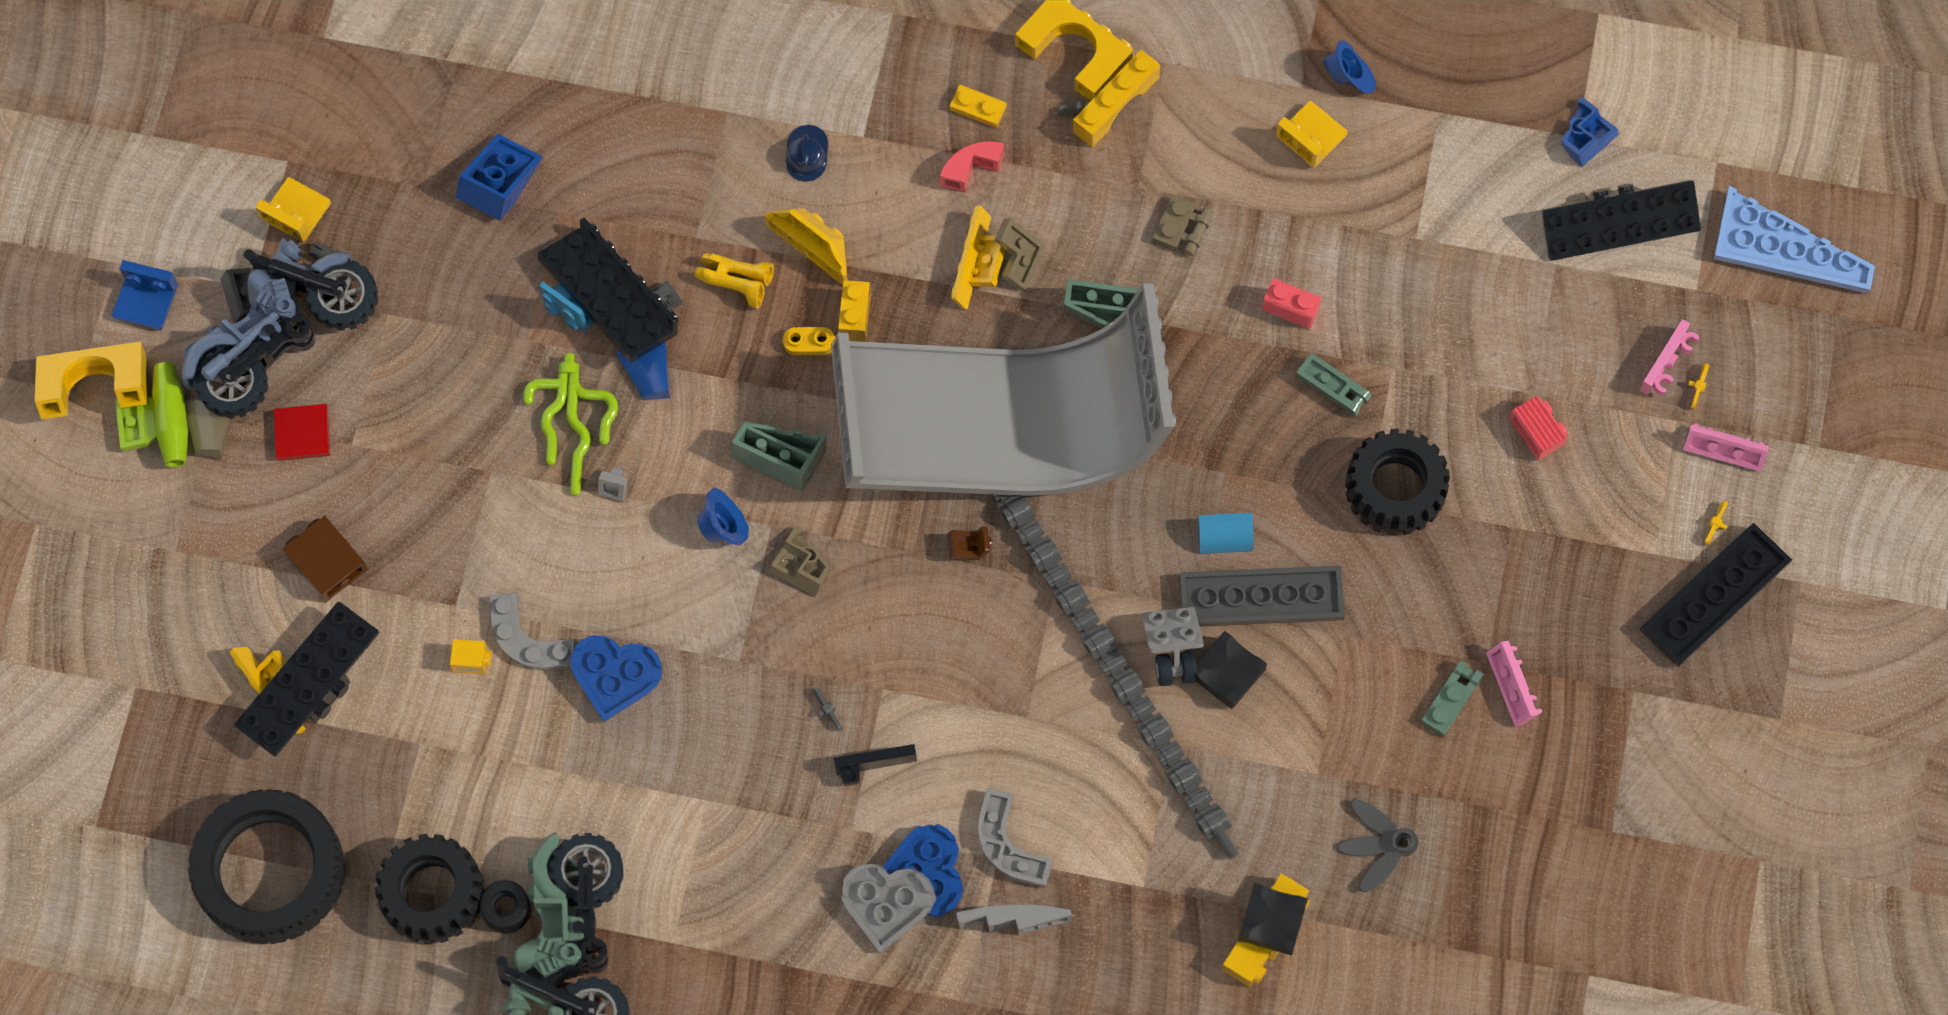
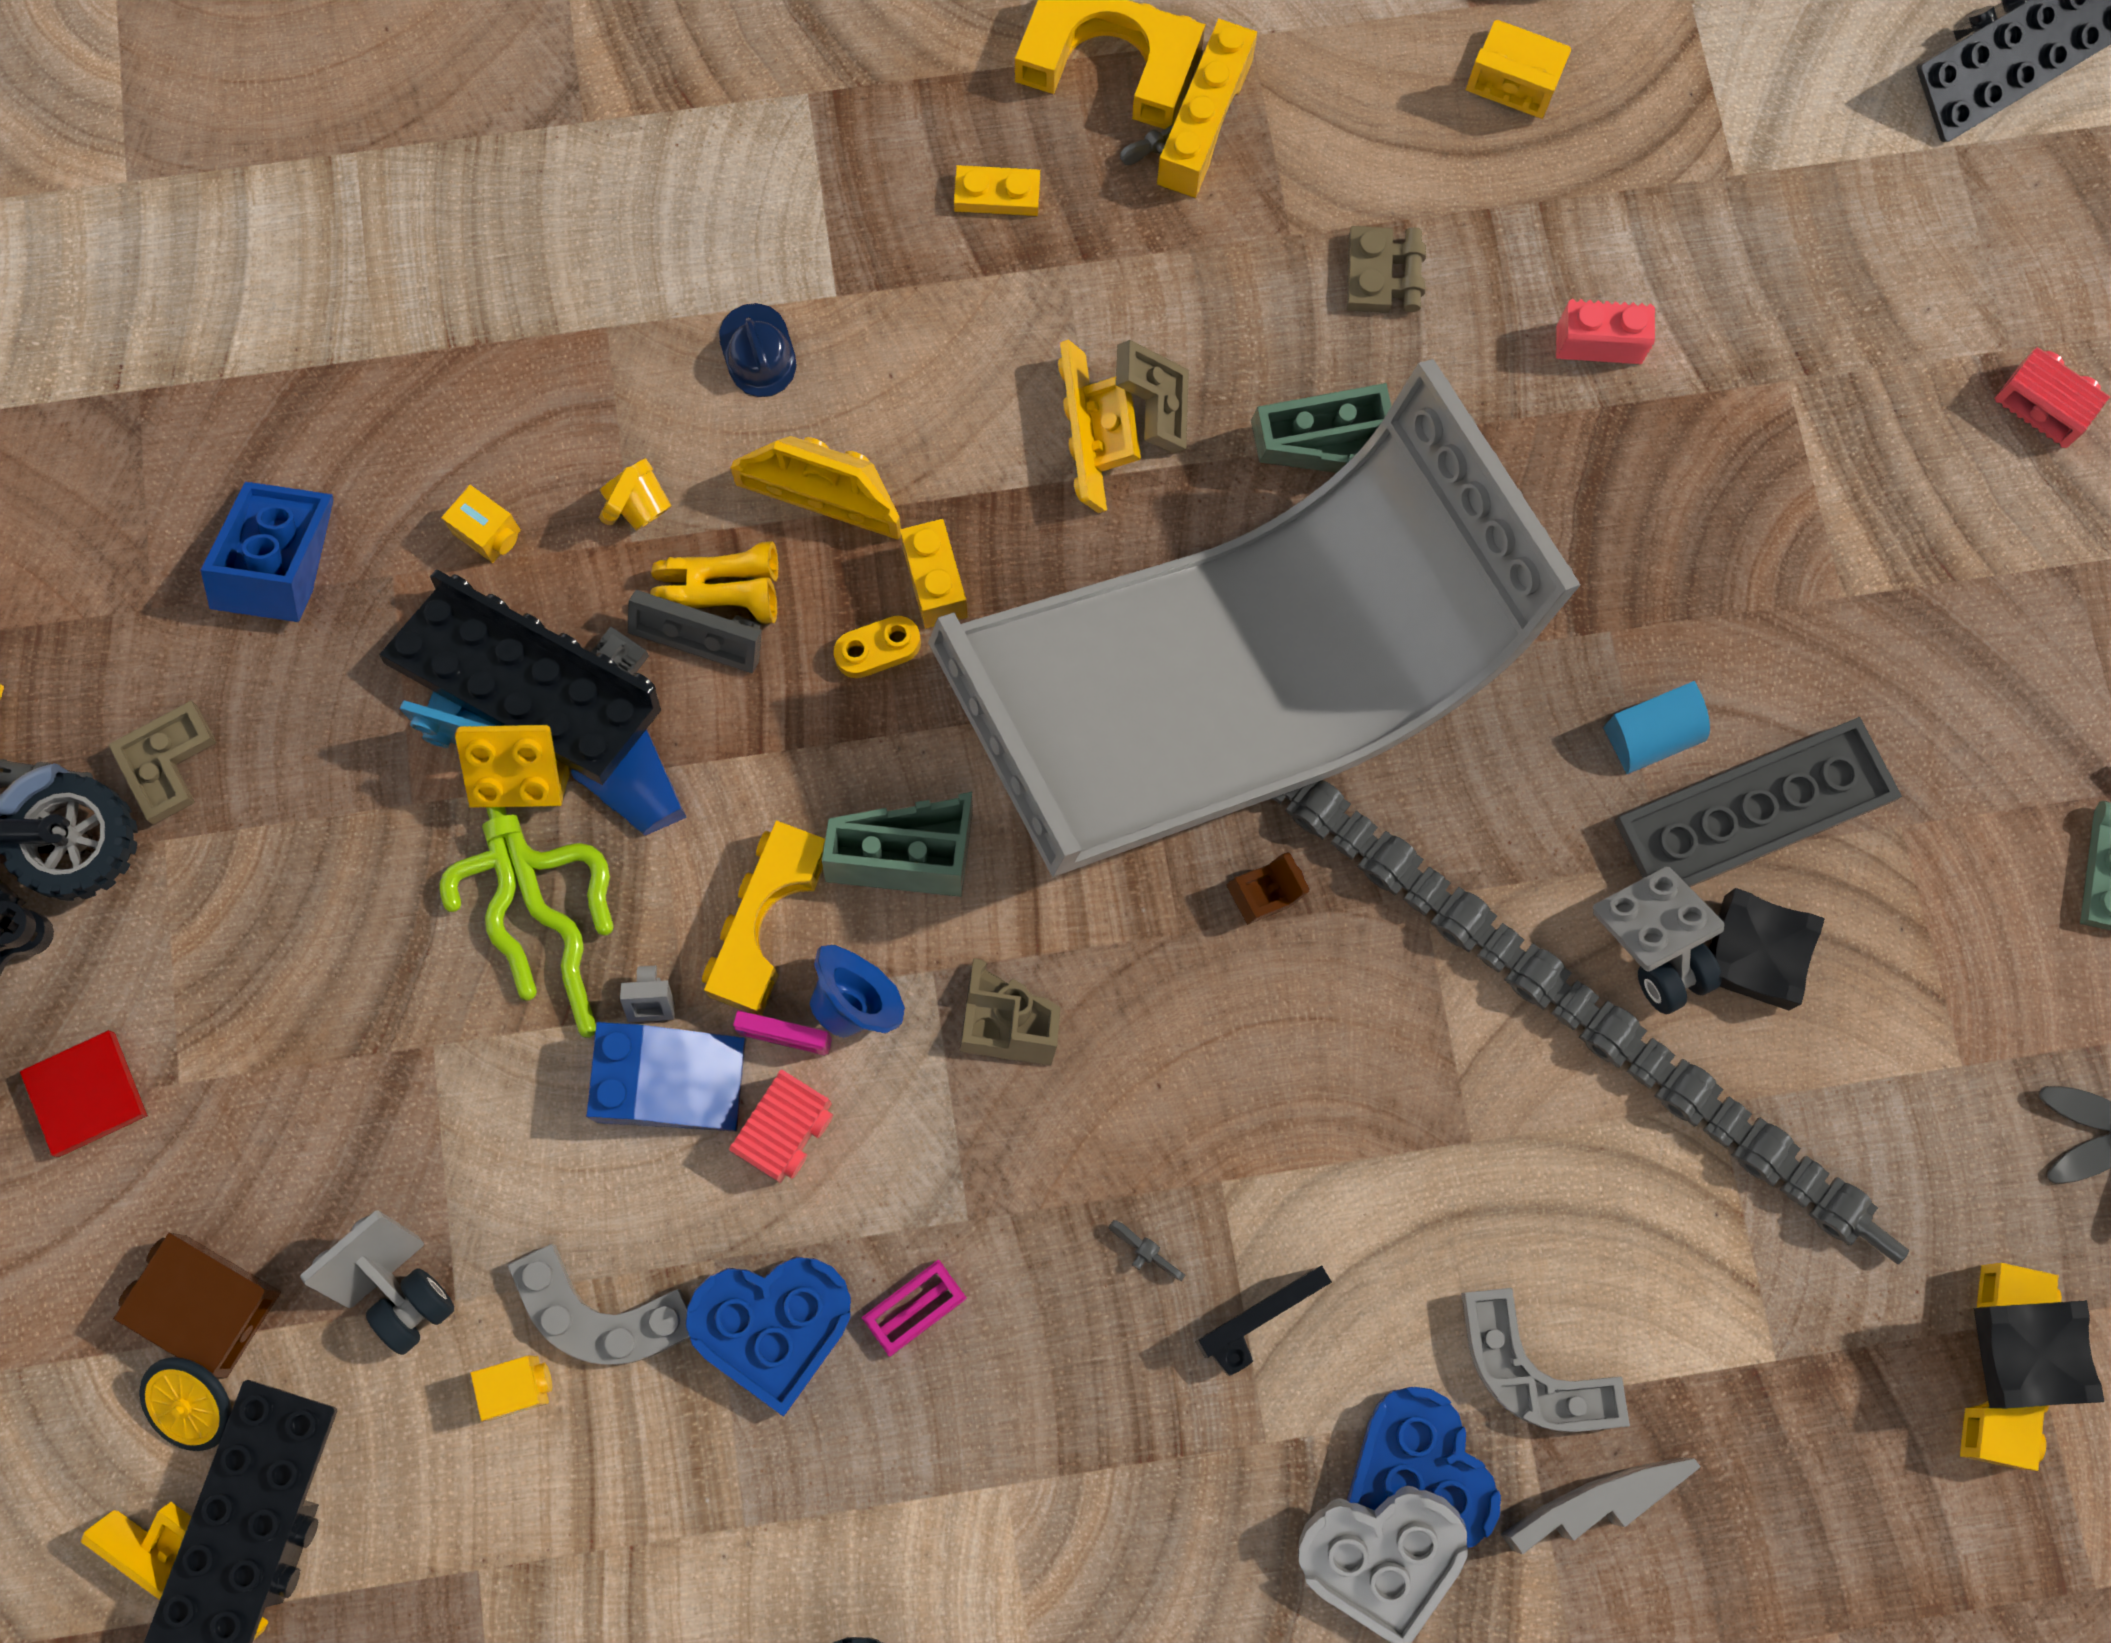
camera: 25 degrees left, 5 degrees up
coral brick [940,141,1004,193] -> none
sand green plate [1296,352,1371,417] -> none
black tyre [1345,428,1450,536] -> none
none -> dark tan plate [108,701,217,825]
none -> yellow wheel [139,1357,232,1451]
none -> light grey plate [300,1210,454,1355]
none -> yellow brick [441,485,521,563]
none -> yellow bracket [455,725,570,808]
none -> slope [586,1022,746,1132]
none -> yellow piece [598,458,672,531]
none -> dark grey hinge [628,590,762,674]
none -> yellow arch [702,820,825,1016]
none -> coral brick [729,1069,833,1184]
none -> dark pink tile [733,1010,832,1056]
none -> dark pink tile [861,1259,967,1357]

